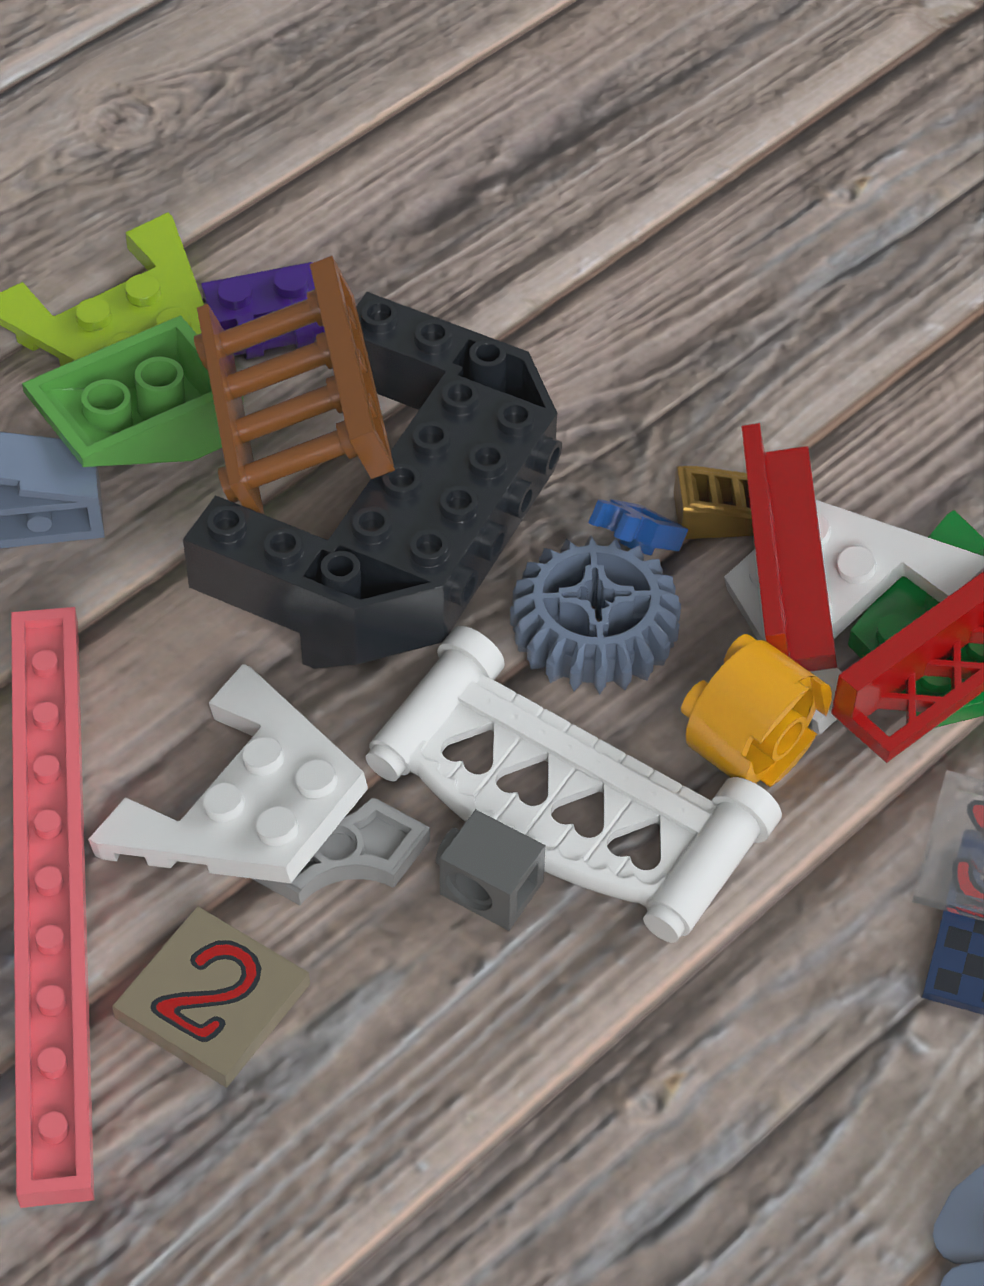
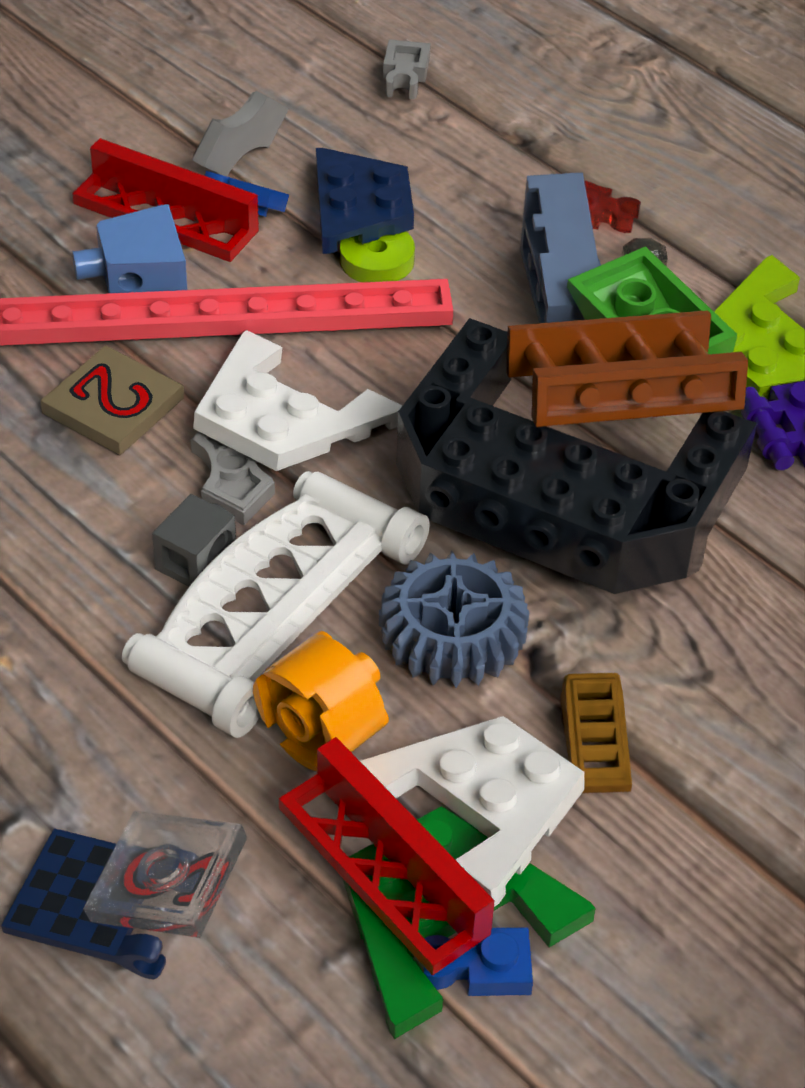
camera: 90 degrees right, 5 degrees down
blue plate [588,499,689,556] -> none
red fence [741,423,838,672] -> none

